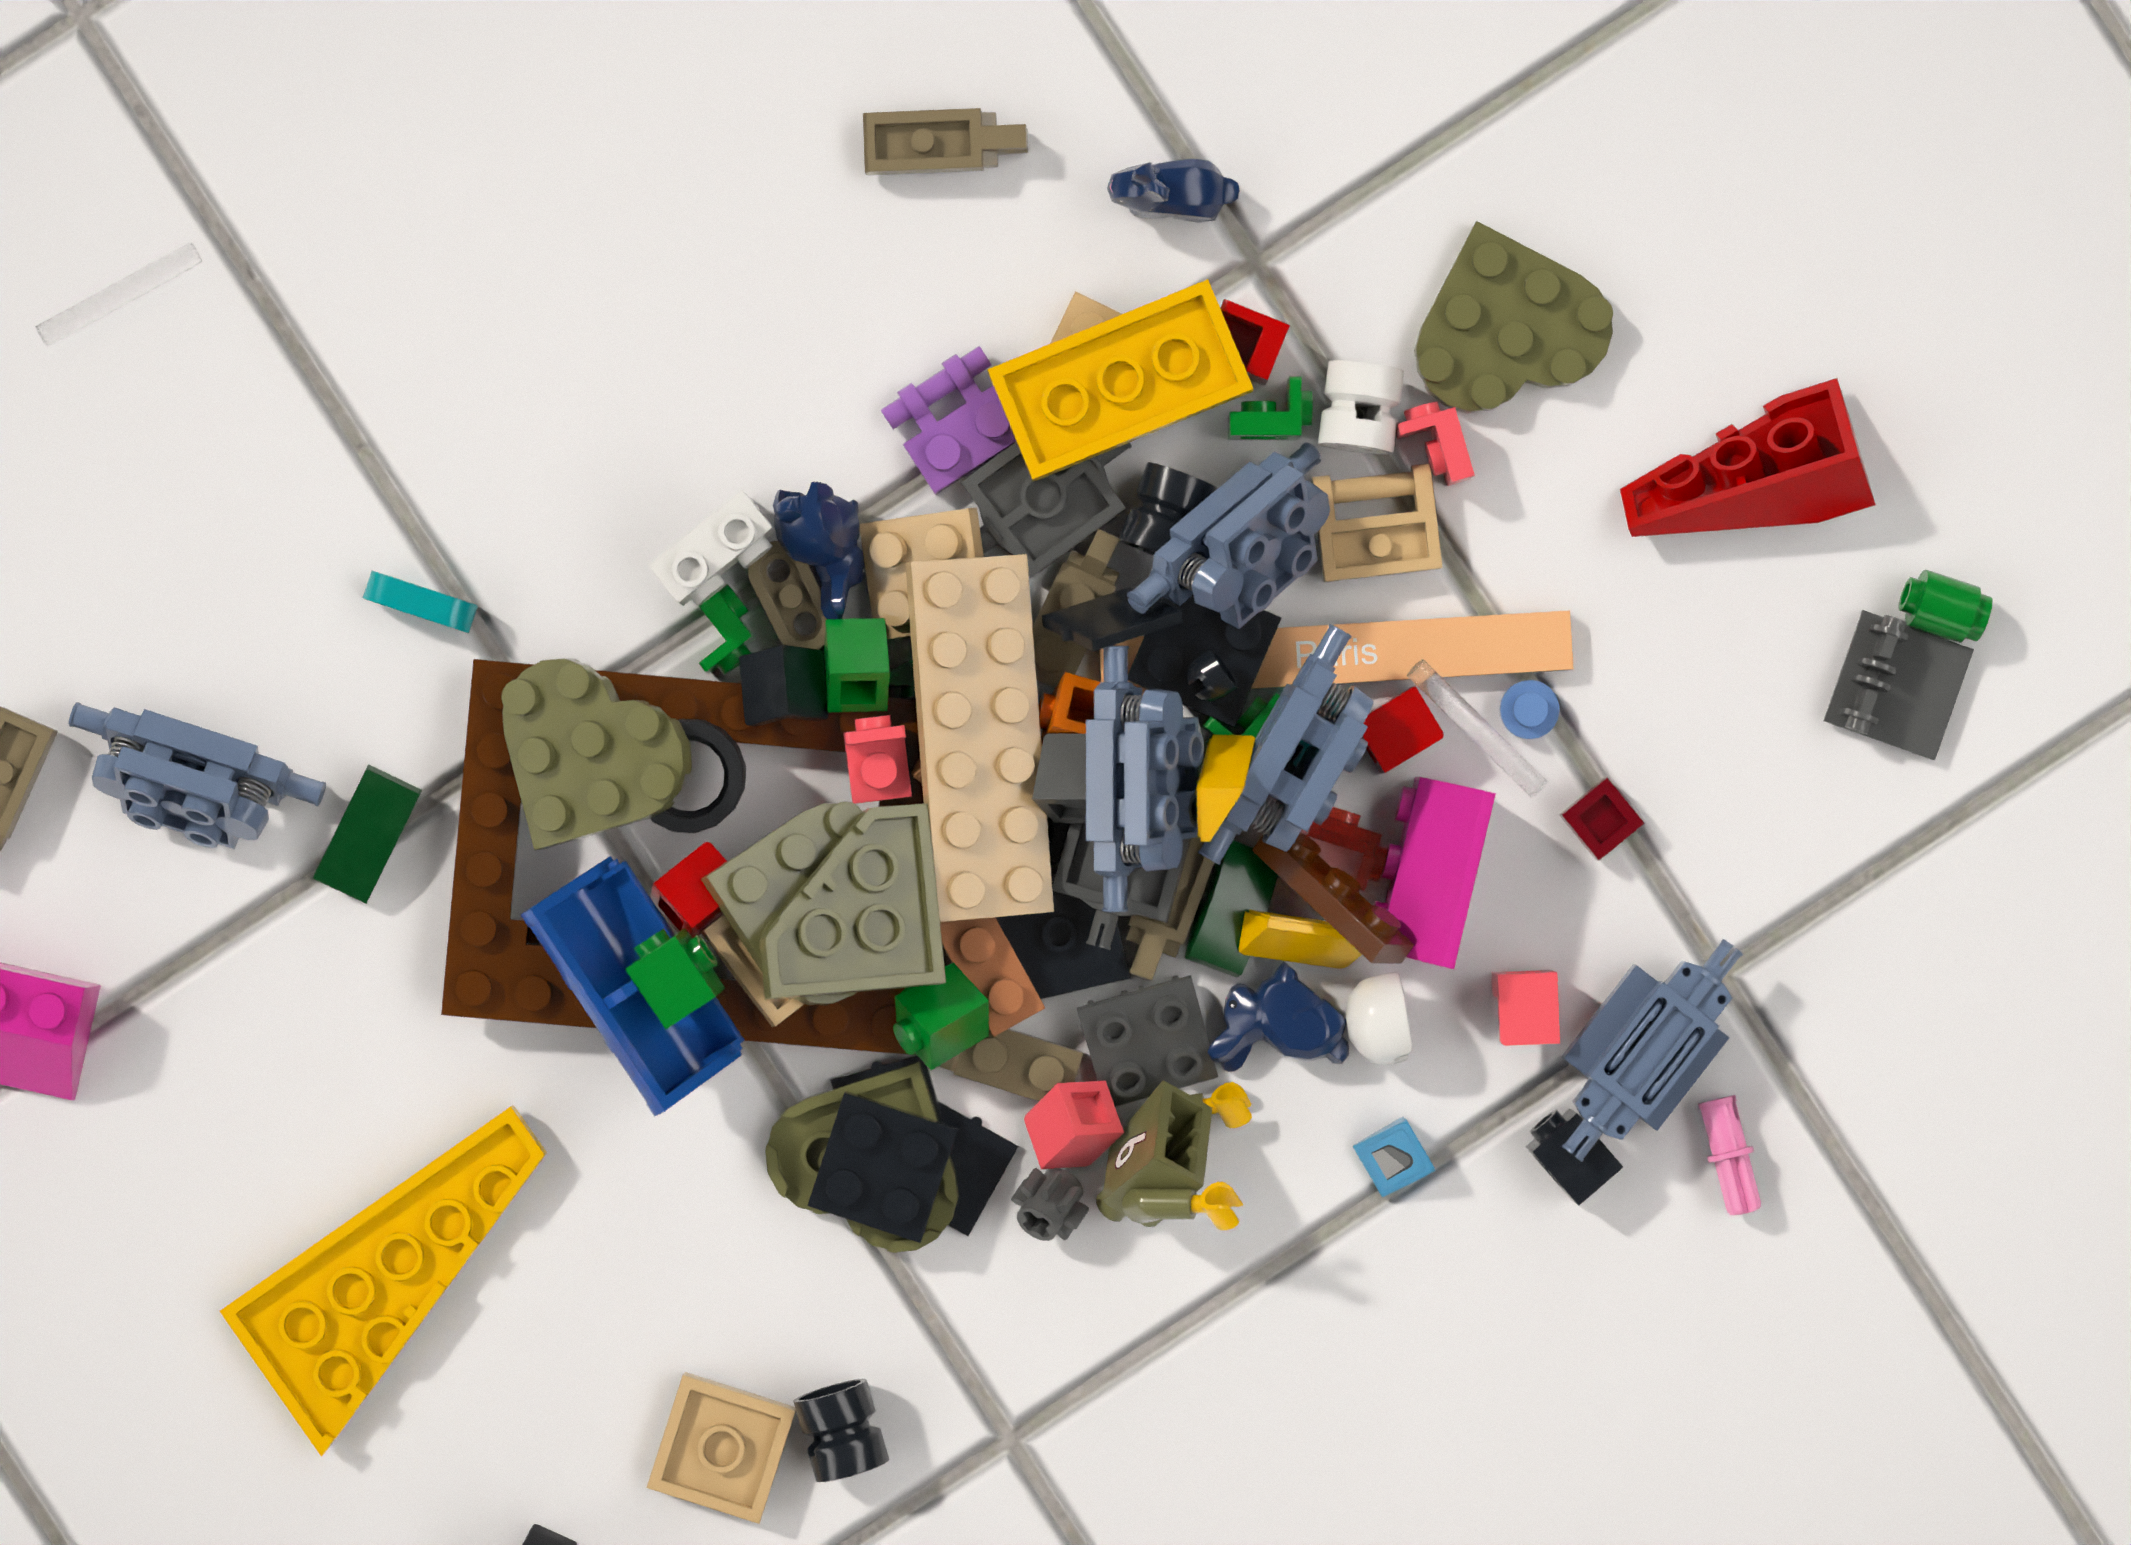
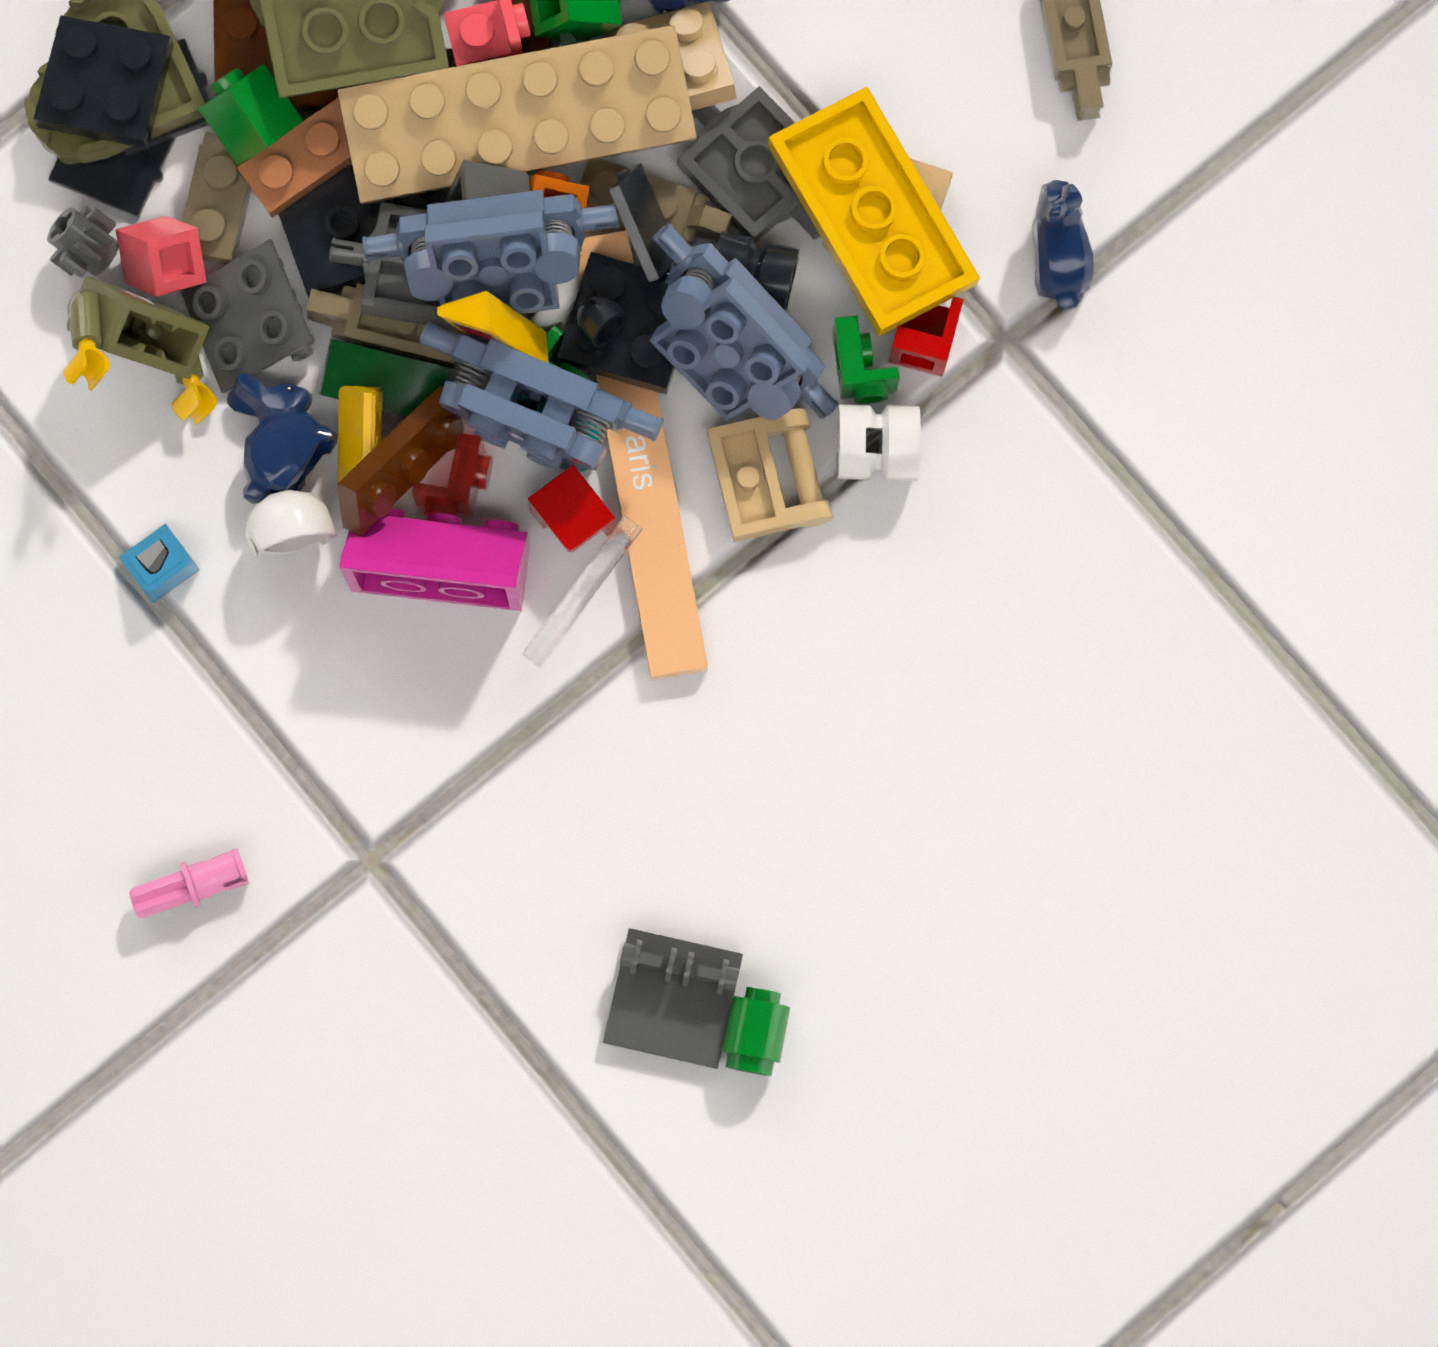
camera: 75 degrees right, 10 degrees down
medium lavender plate [880,346,1016,495] -> none
coral bracket [1396,401,1475,486] -> none
olive plate [1414,221,1613,413] -> none
coral panel [1492,970,1560,1046] -> none
medium blue plate [1500,680,1559,739] -> none
black brick [1526,1109,1623,1206] -> none
dark red plate [1559,778,1645,861] -> none
sand blue piece [1561,939,1743,1162] -> none
red wedge [1620,378,1876,537] -> none

